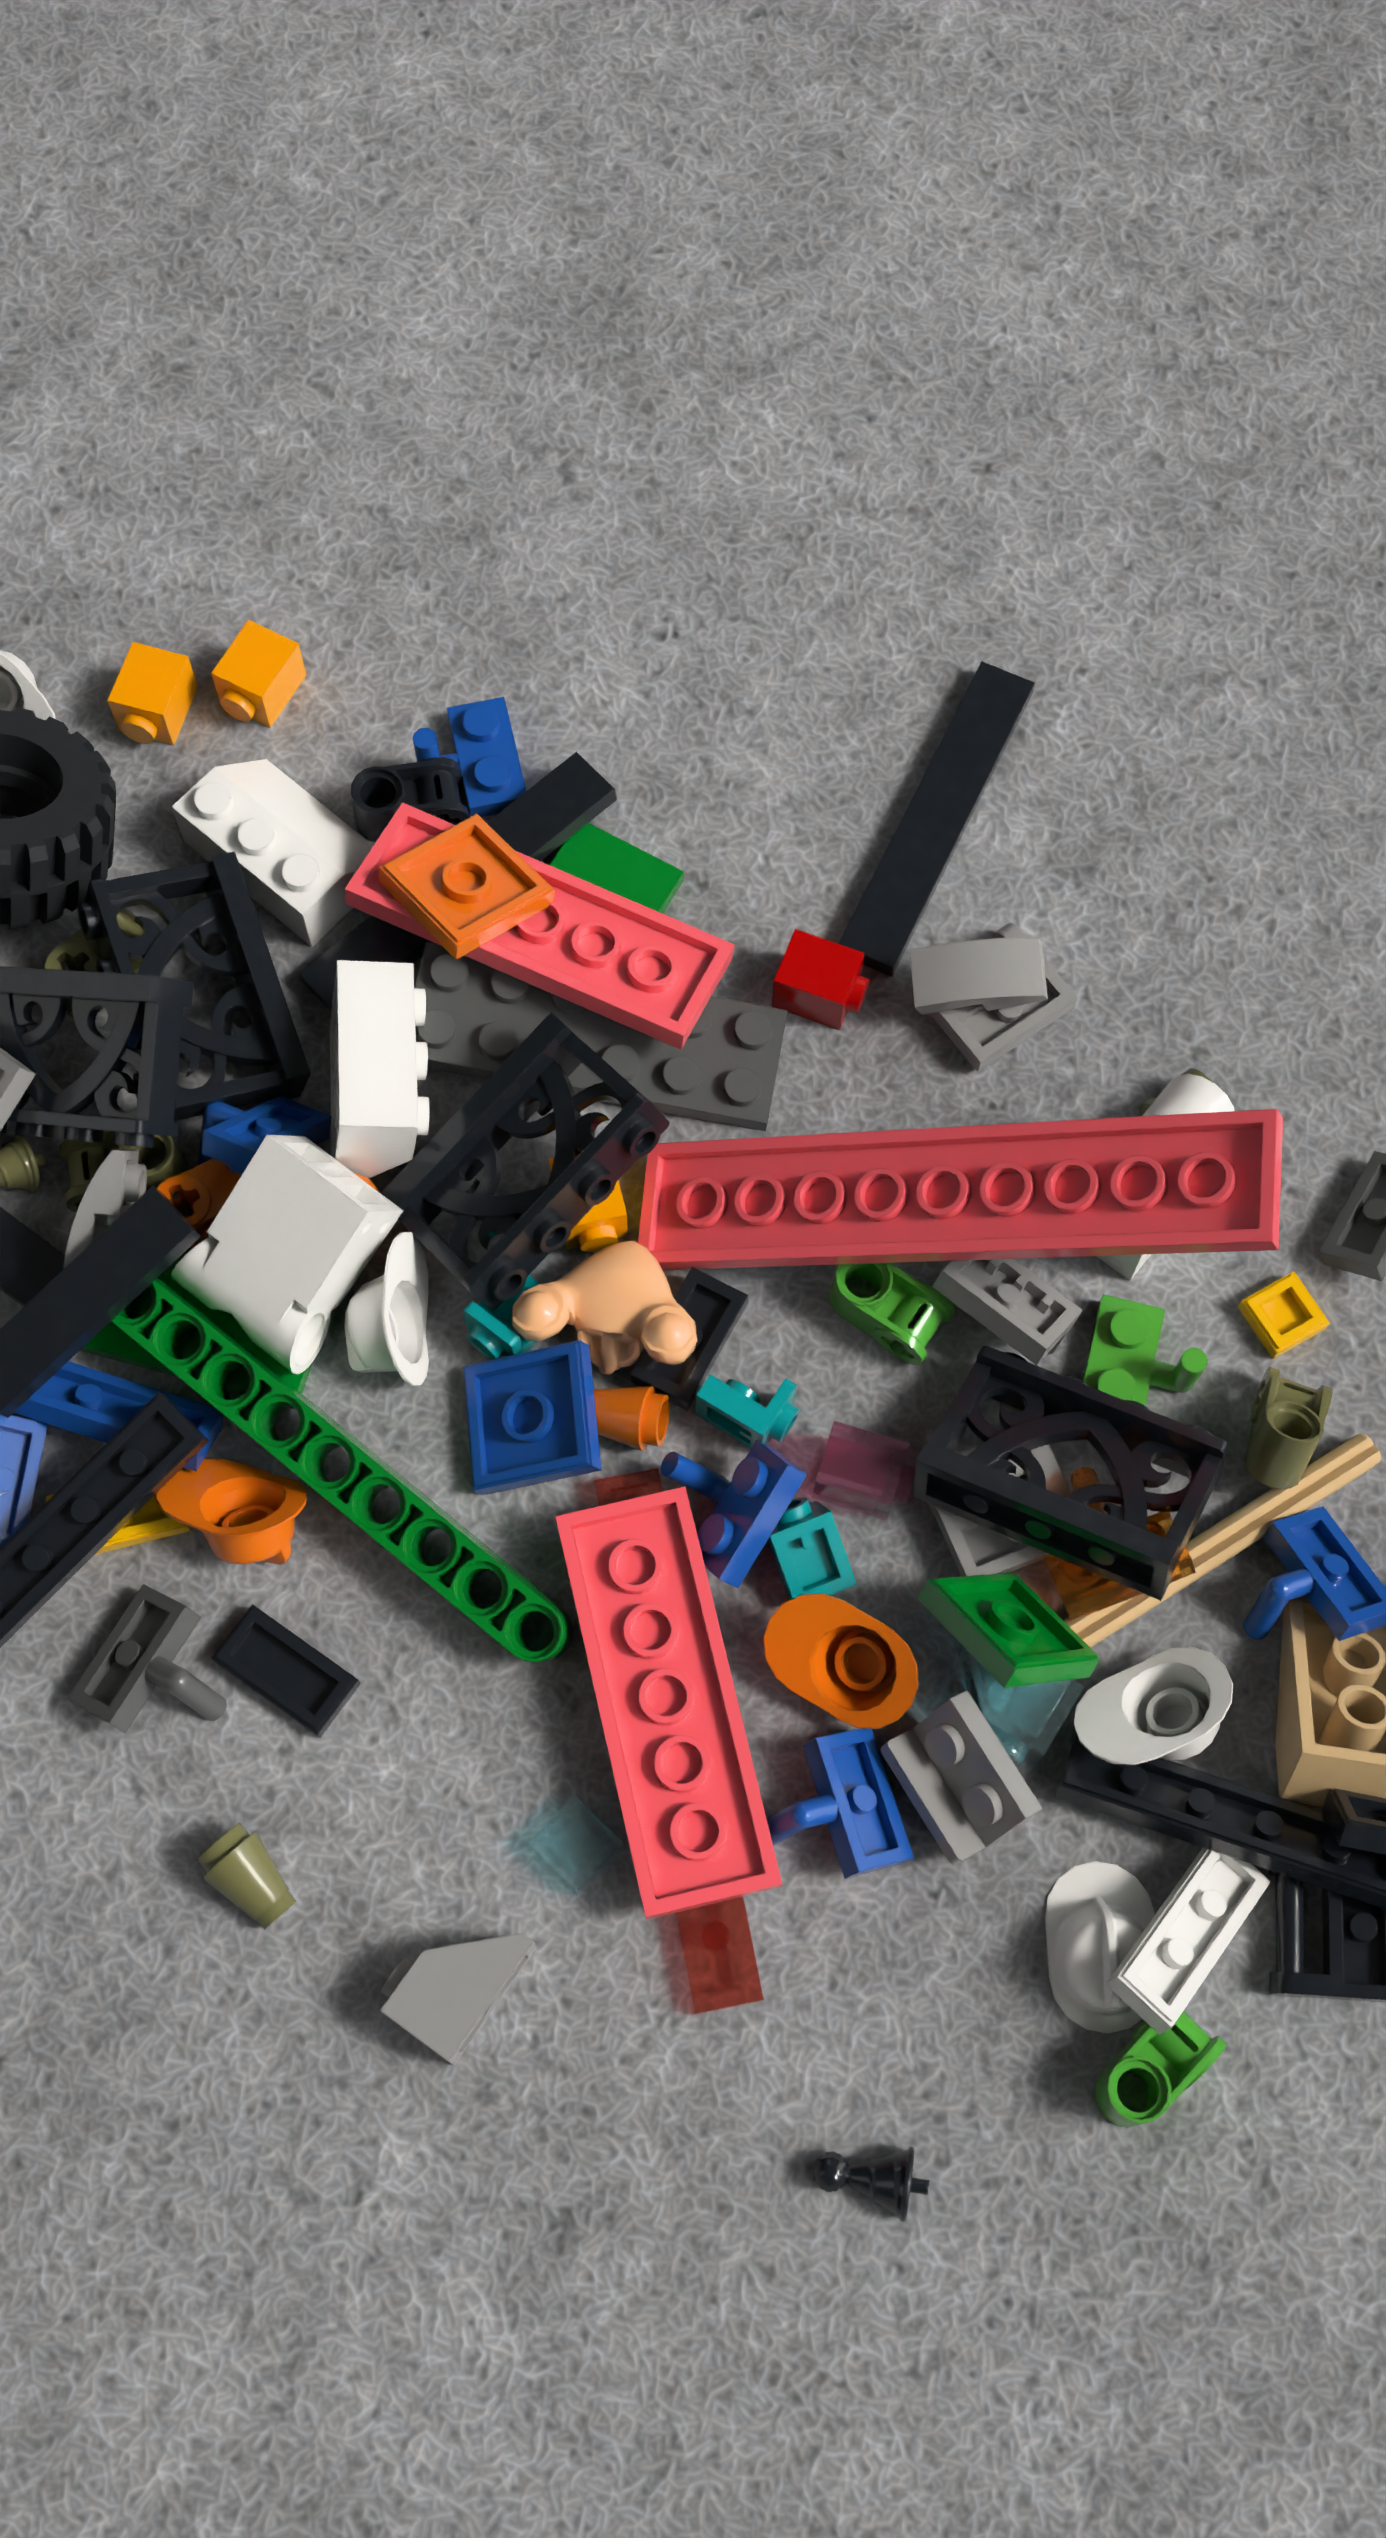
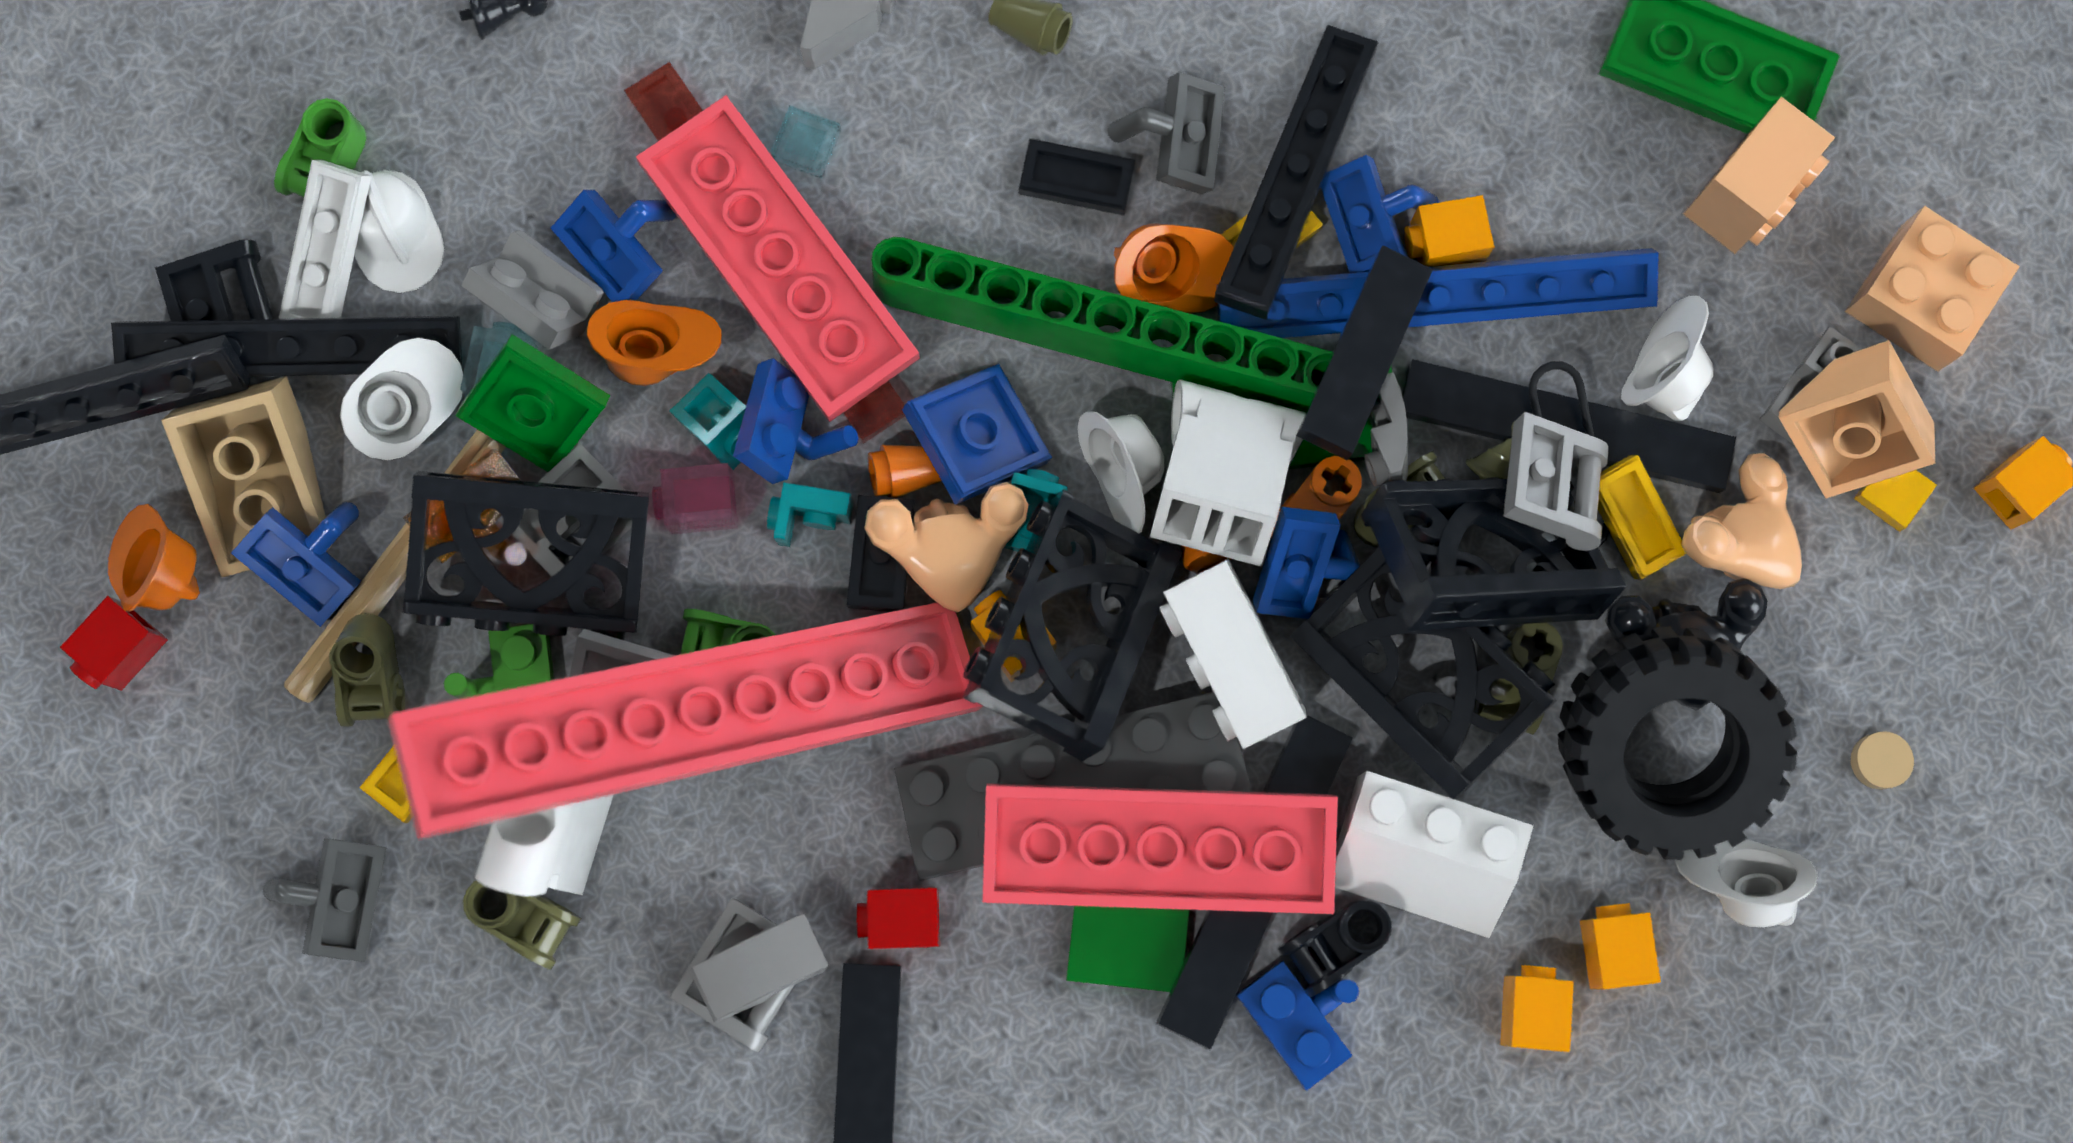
camera: 155 degrees right, 10 degrees up
orange tile [379,814,555,960] -> none

